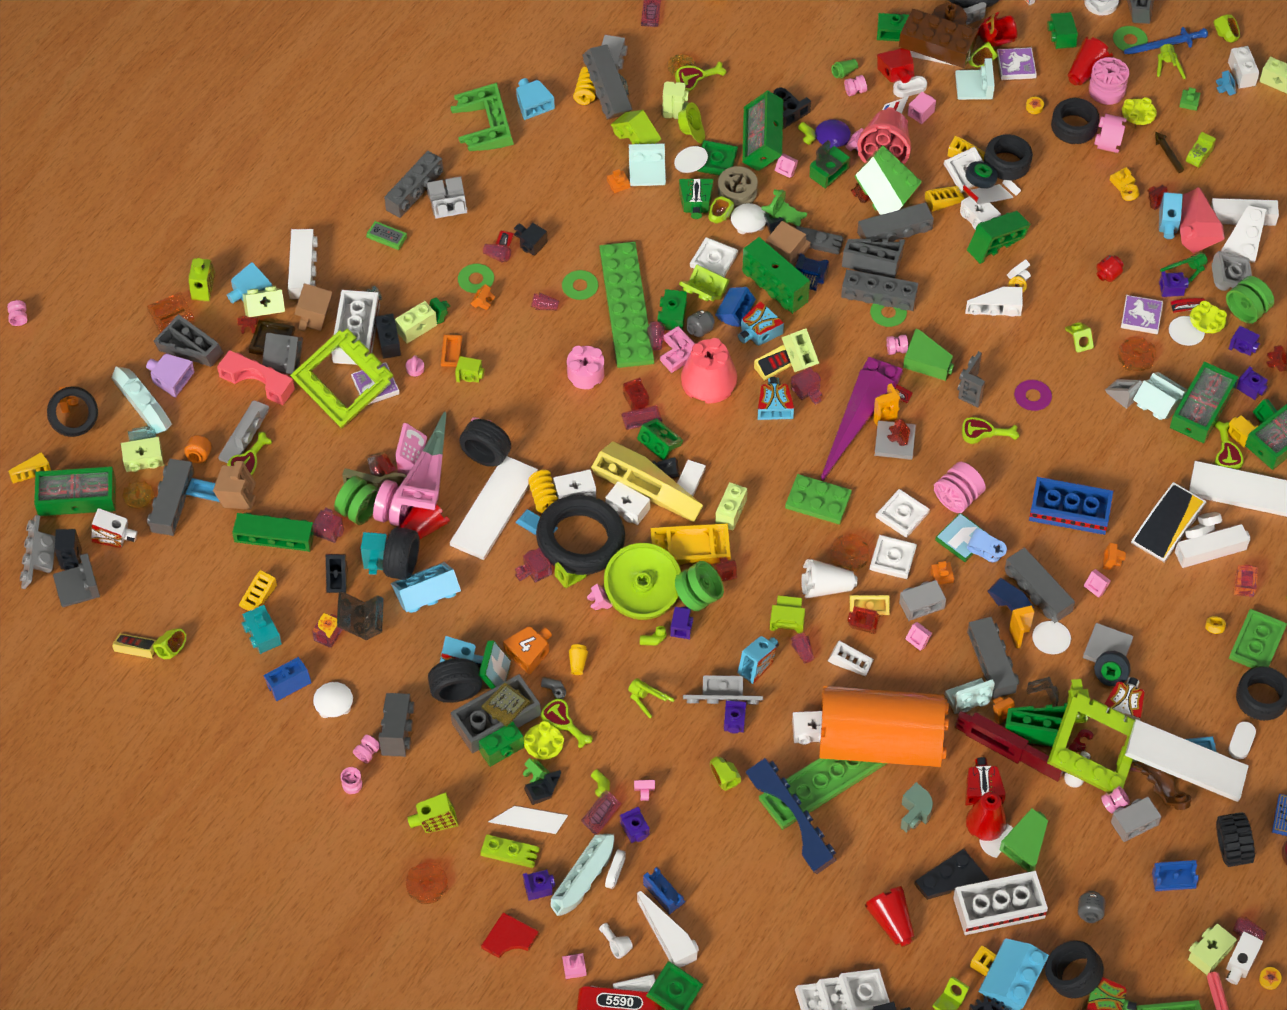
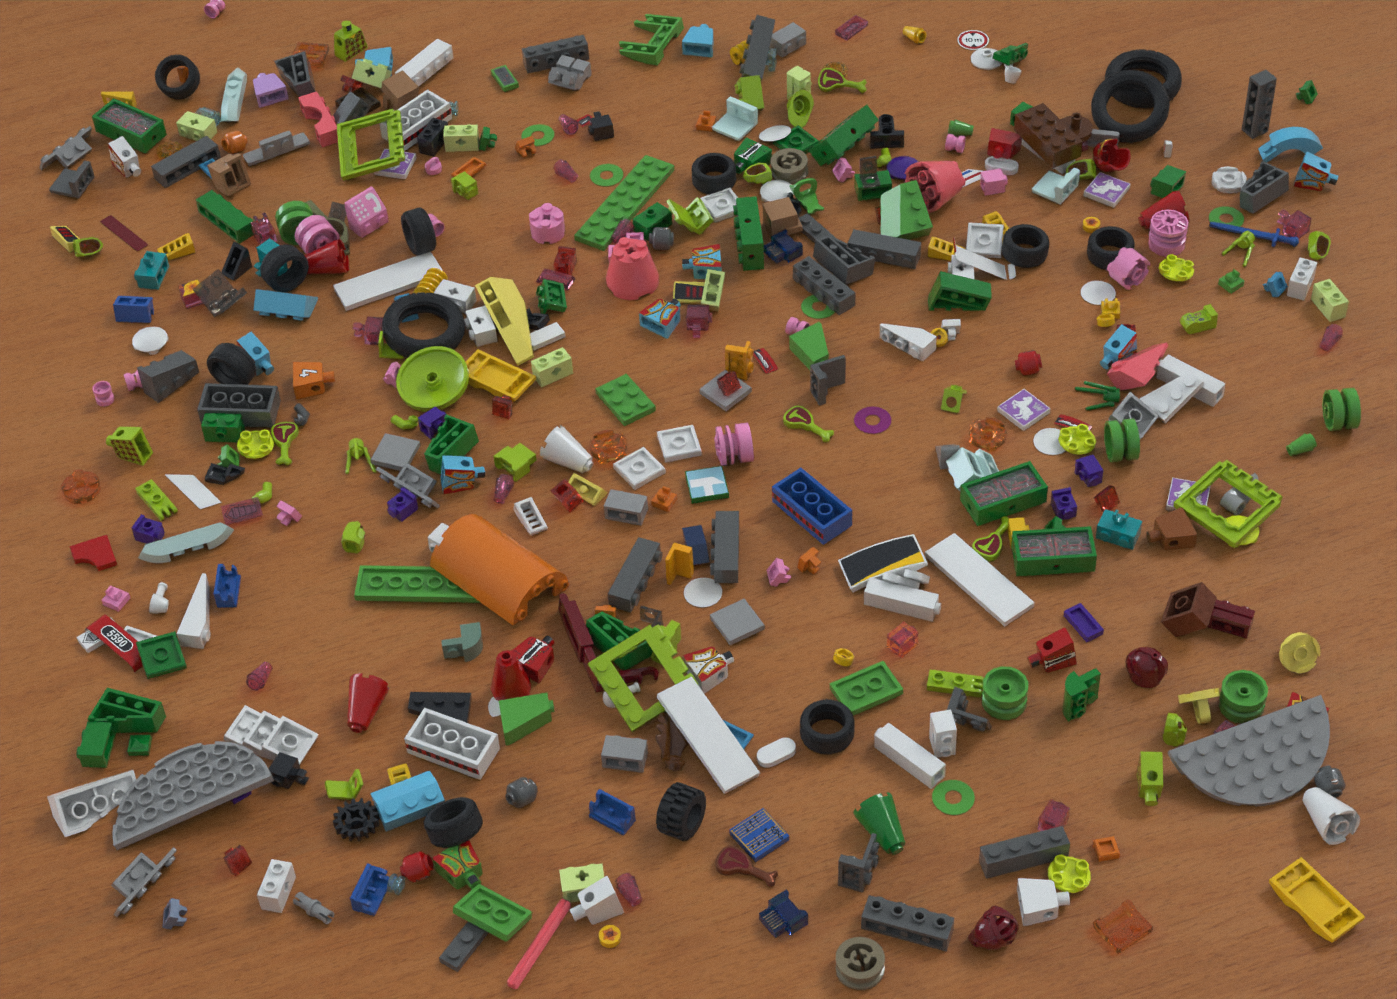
camera: 40 degrees right, 10 degrees down
black brick [54,529,82,570] -> none
lime piece [227,432,272,476] -> none
clear red tile [372,453,396,475] -> none
bright pink plate [396,412,446,510] -> none
tile [479,641,511,689] -> none
piece [481,682,530,727] -> none
yellow cone [569,644,588,675] -> none
white tile [605,849,626,889] -> none
dark purple brick [620,807,649,843] -> none
bright green wheel [675,561,724,611] -> none
blue brick [715,287,756,327] -> none
dark blue arch [746,758,837,874] -> none
magenta plate [821,357,903,481] -> none
bright pink tile [905,622,932,651] -> none
light aqua bracket [945,678,995,714] -> none
black wheel [965,161,998,189] -> none
light blue piece [967,529,1007,563] -> none
black wheel [1094,651,1131,686] -> none
bright pink wheel [1101,786,1130,814] -> none
dark brown piece [1155,131,1184,173] -> none
dark purple brick [1159,271,1189,297] -> none
none -> dark red sticker [100,215,148,252]
none -> clear pink cone [246,662,273,691]
none -> light grey tile [371,433,420,471]
none -> green wedge [424,414,479,475]
none -> black tyre [691,153,736,195]
none -> white sticker [1081,281,1116,305]
none -> clear pink brick [1277,209,1312,239]

